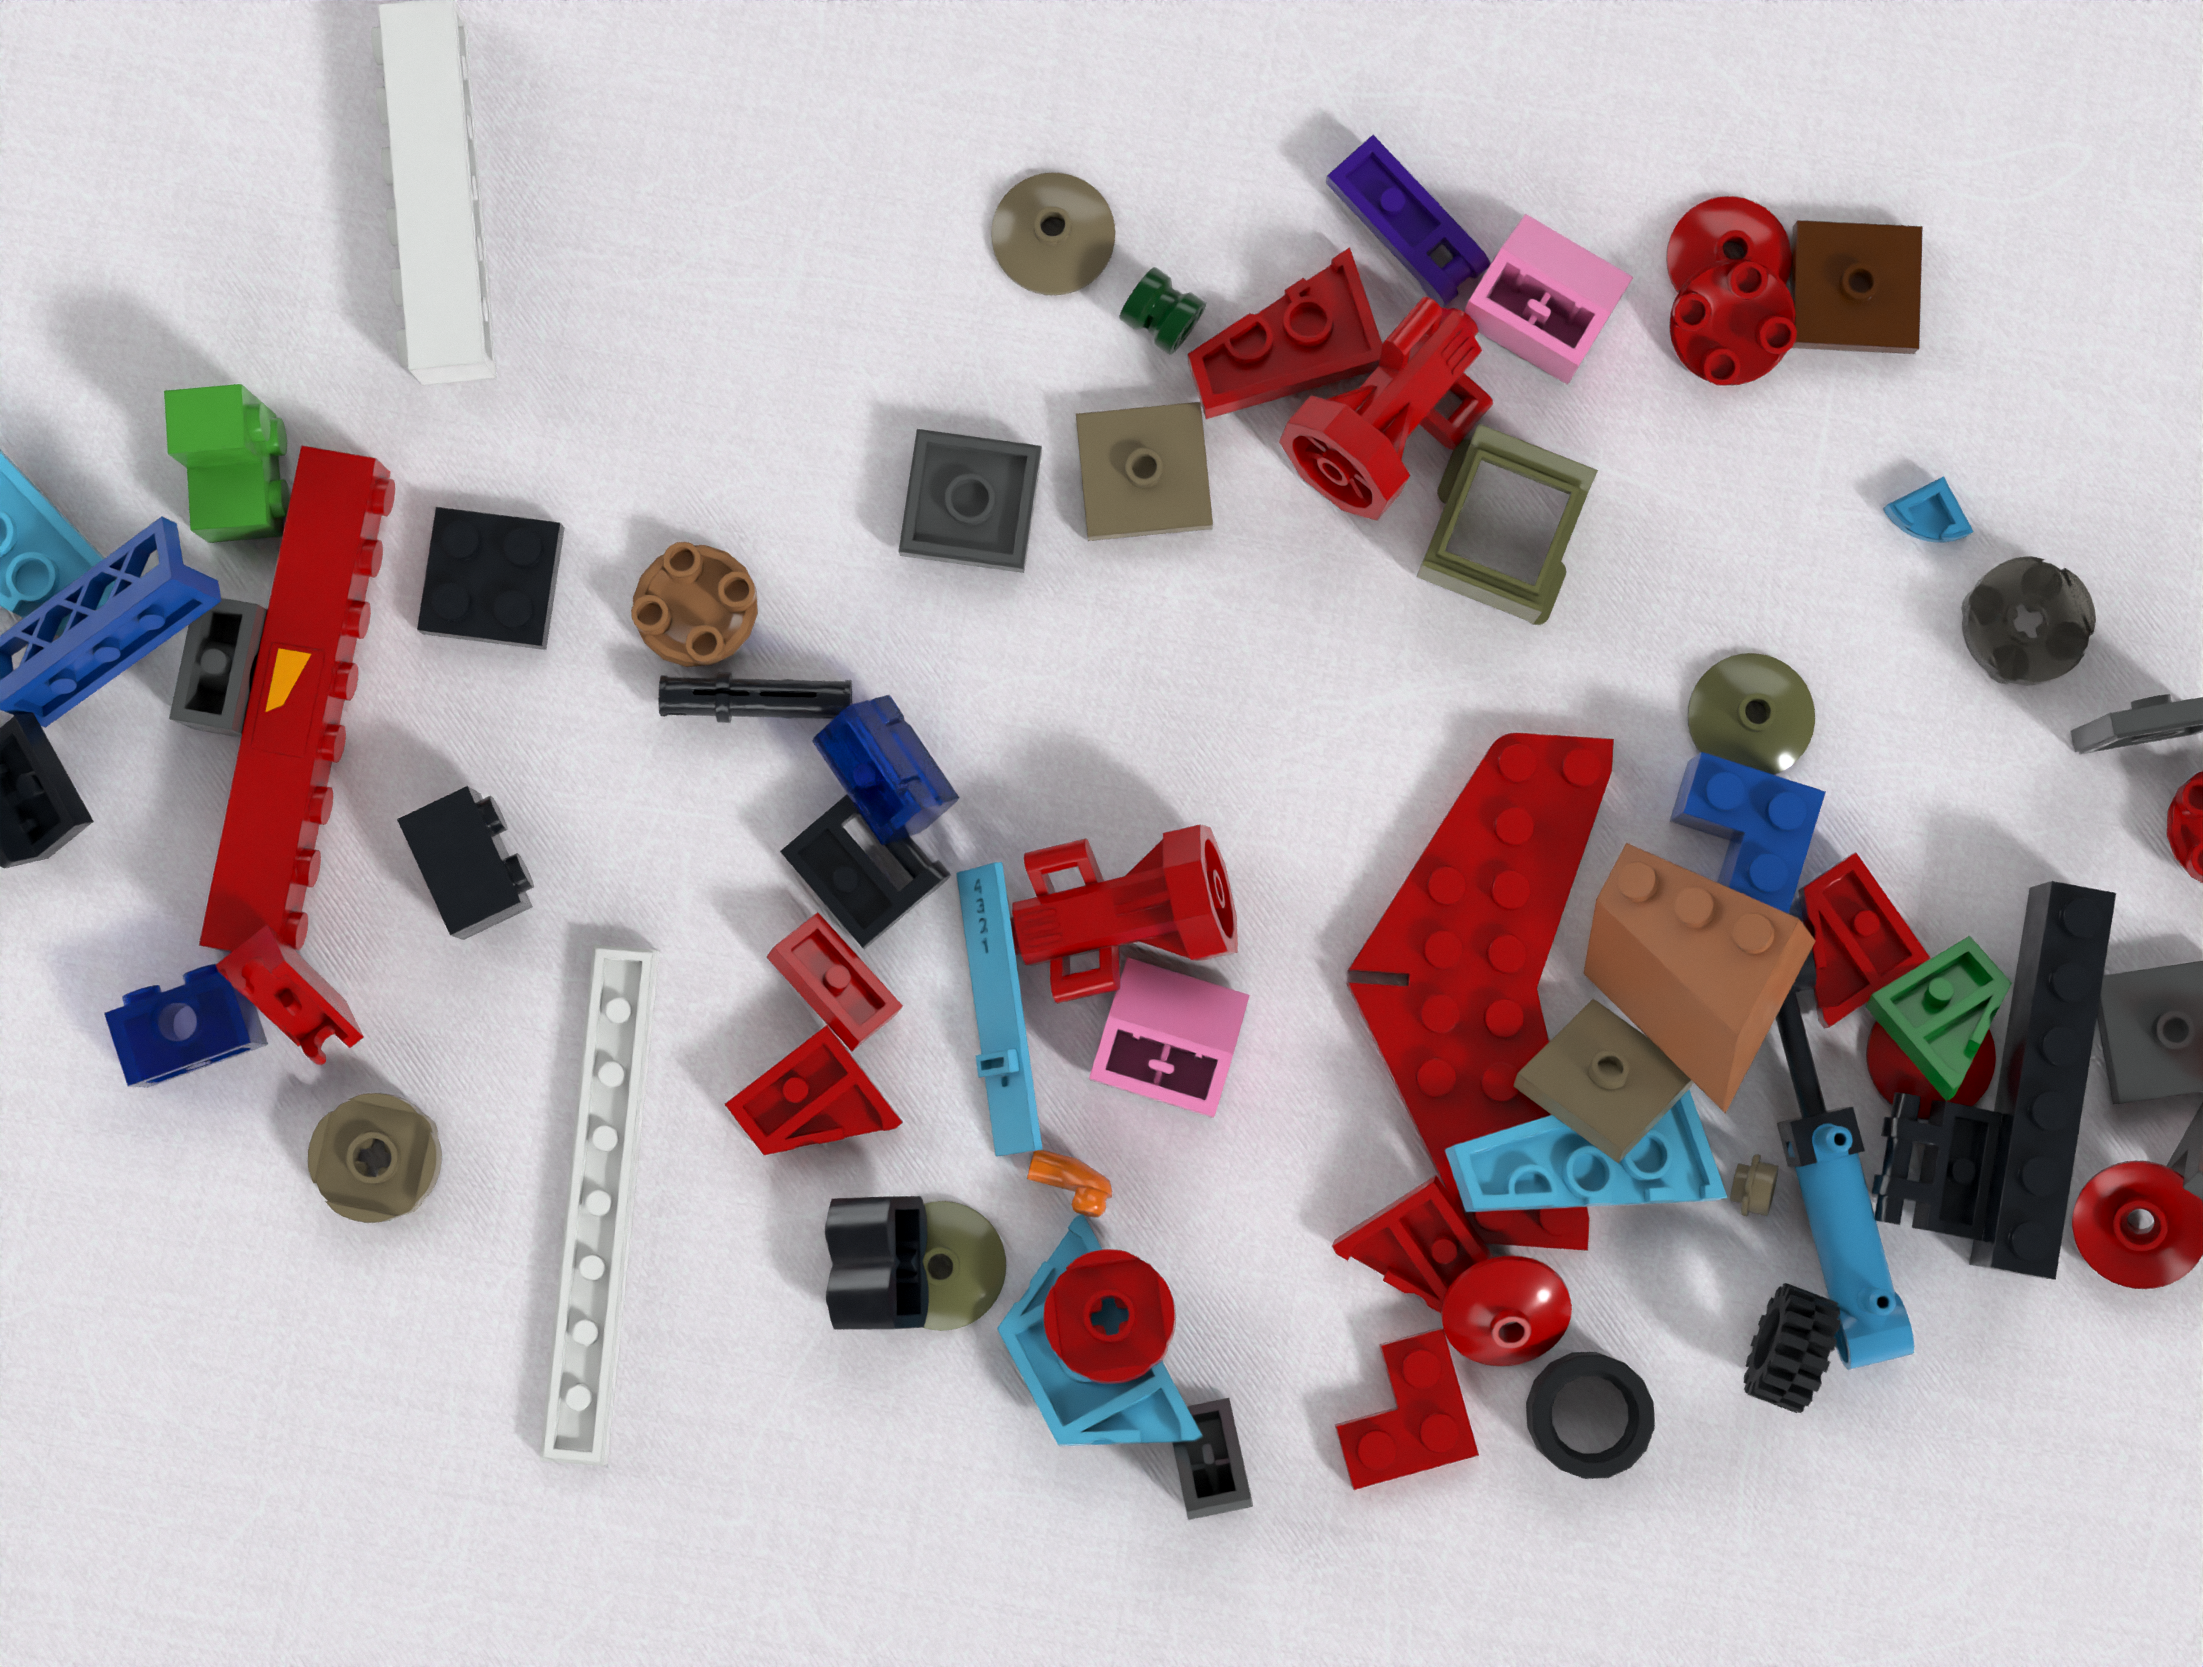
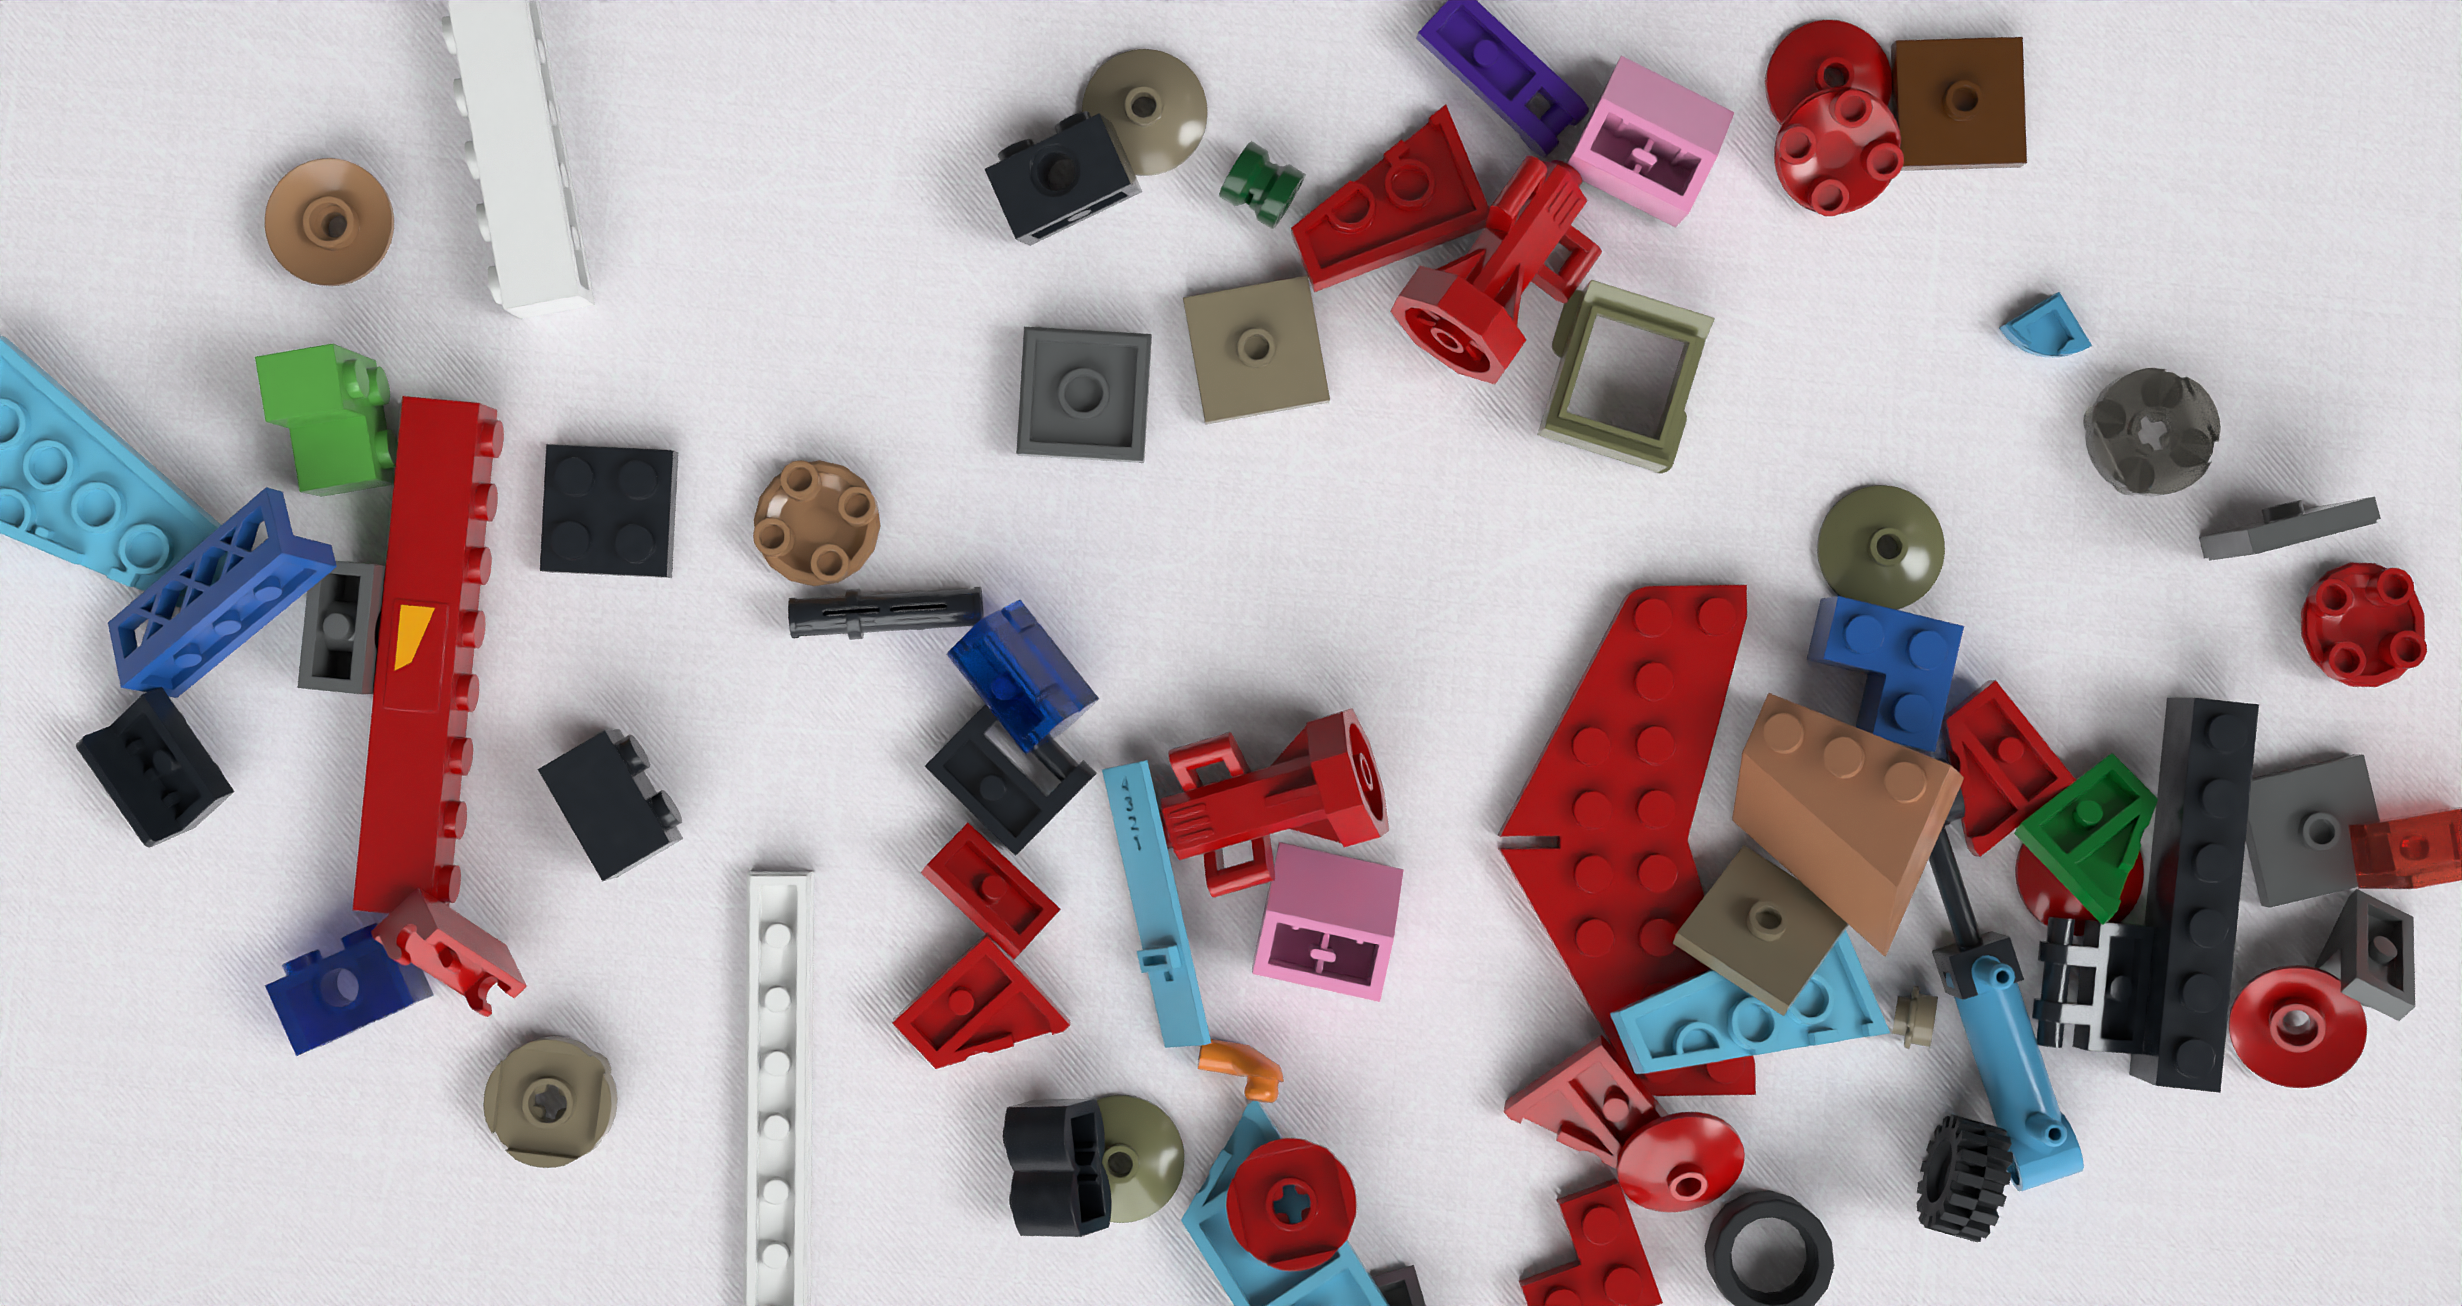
camera: 10 degrees left, 5 degrees up
none -> medium nougat dish [265,158,394,286]
none -> black brick [984,111,1143,246]

